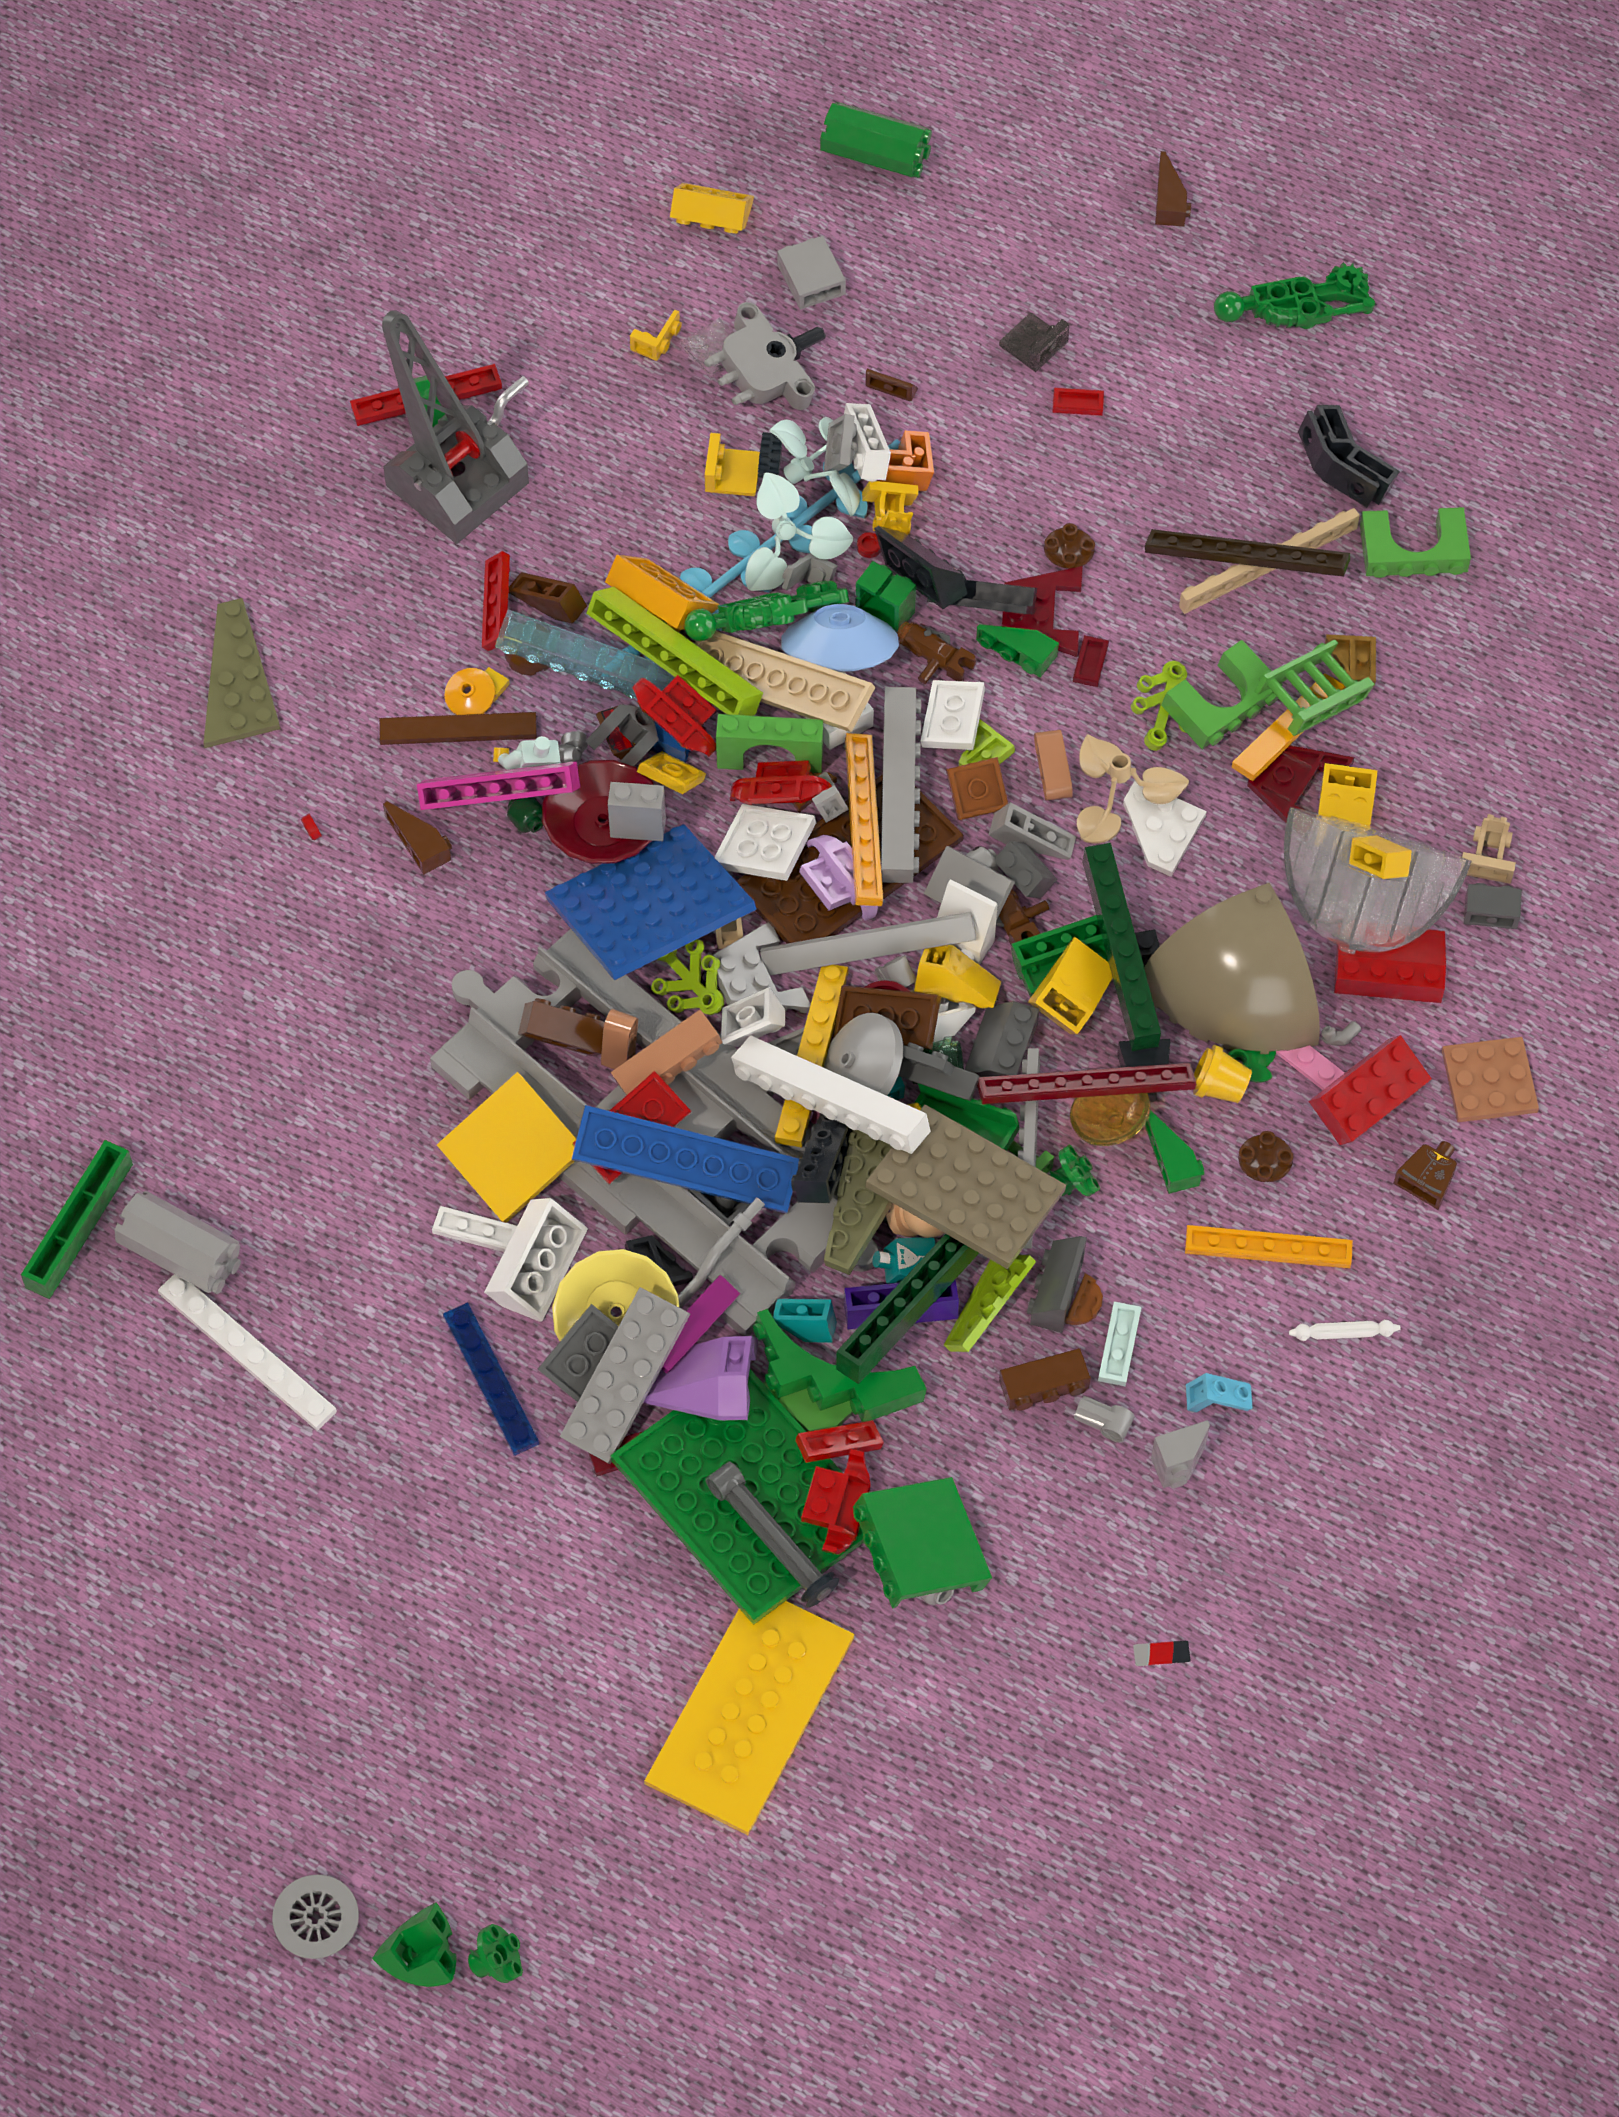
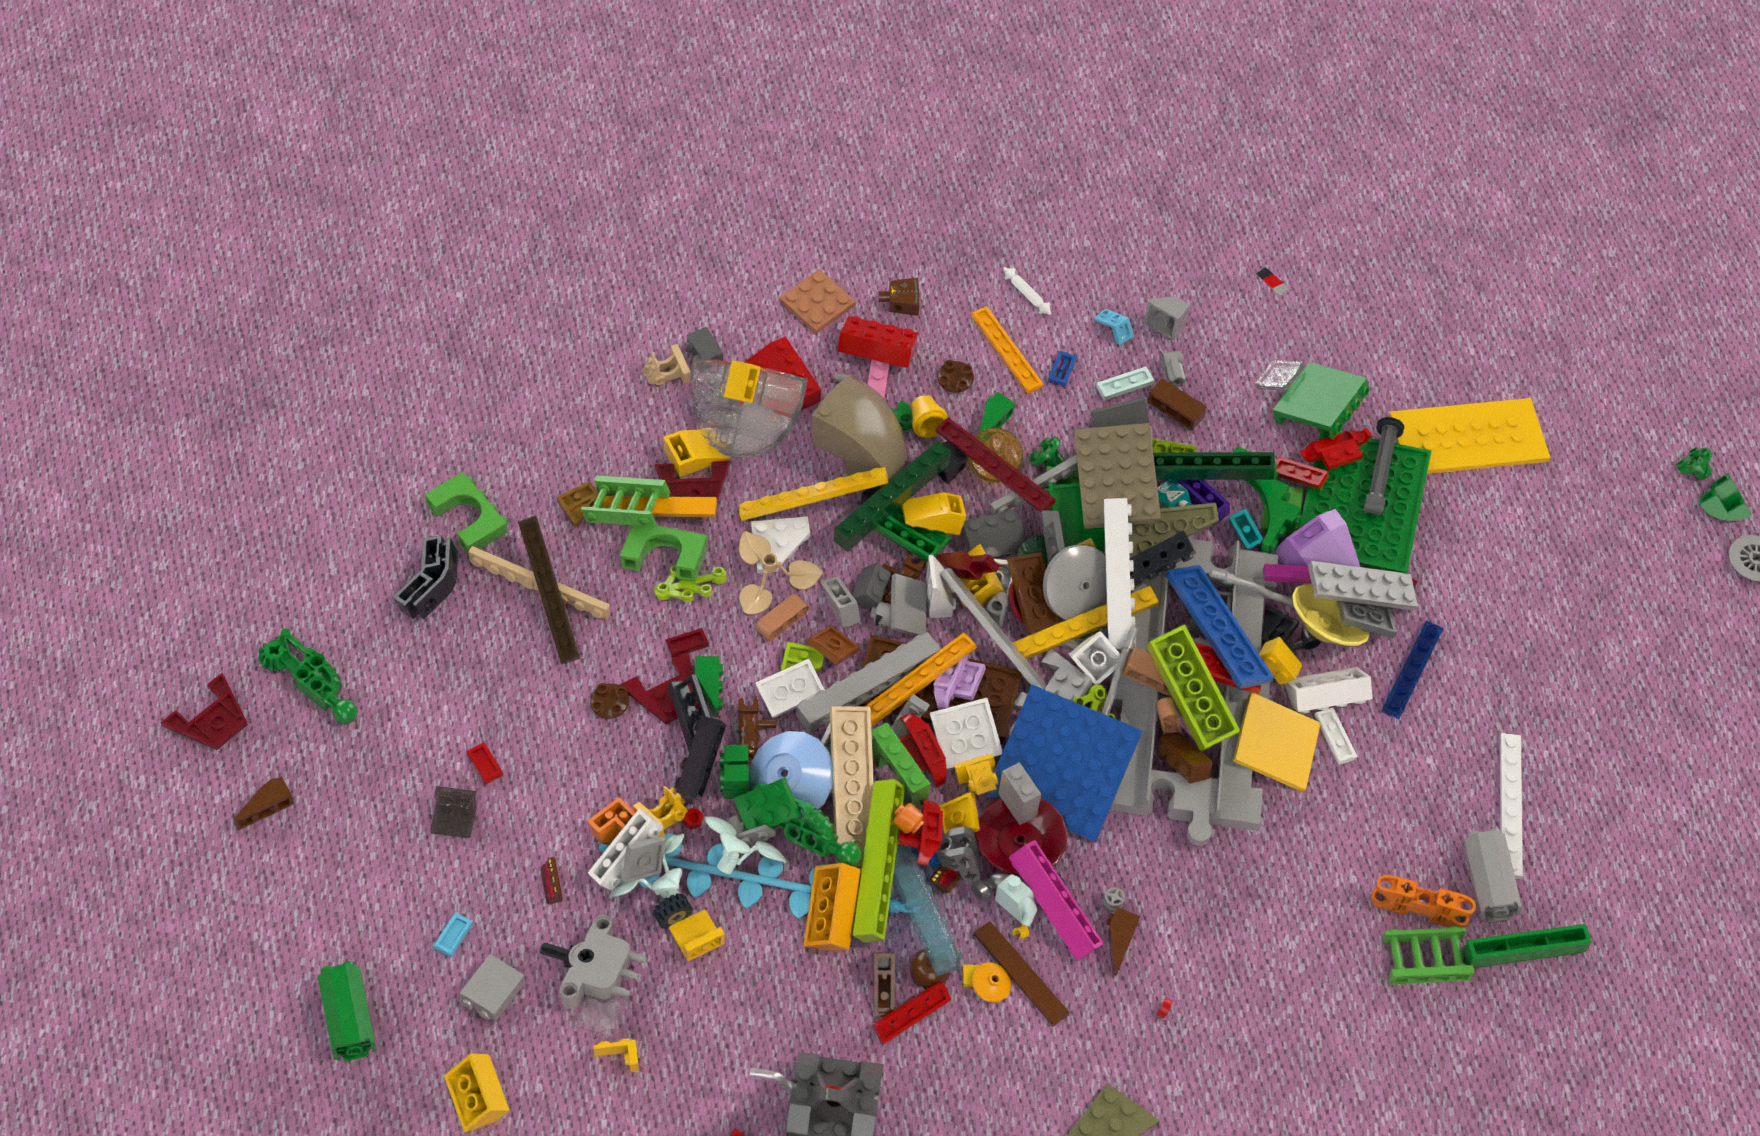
camera: 130 degrees left, 5 degrees down
none -> dark red wing [160,673,248,750]
none -> medium azure tile [433,912,473,957]
none -> green plate [733,777,800,831]
none -> yellow plate [739,467,888,521]
none -> orange head [894,803,924,834]
none -> dark red slope [936,551,1000,580]
none -> yellow tile [954,753,998,795]
none -> blue tile [1048,351,1077,387]
none -> light grey bar [1101,627,1138,716]
none -> light grey wheel [1103,887,1125,912]
none -> lime brick [1146,625,1240,752]
none -> clear plate [1255,360,1305,391]
none -> yellow brick [1259,637,1302,685]
none -> orange piece [1371,875,1476,928]
none -> bright green fence [1381,926,1475,985]

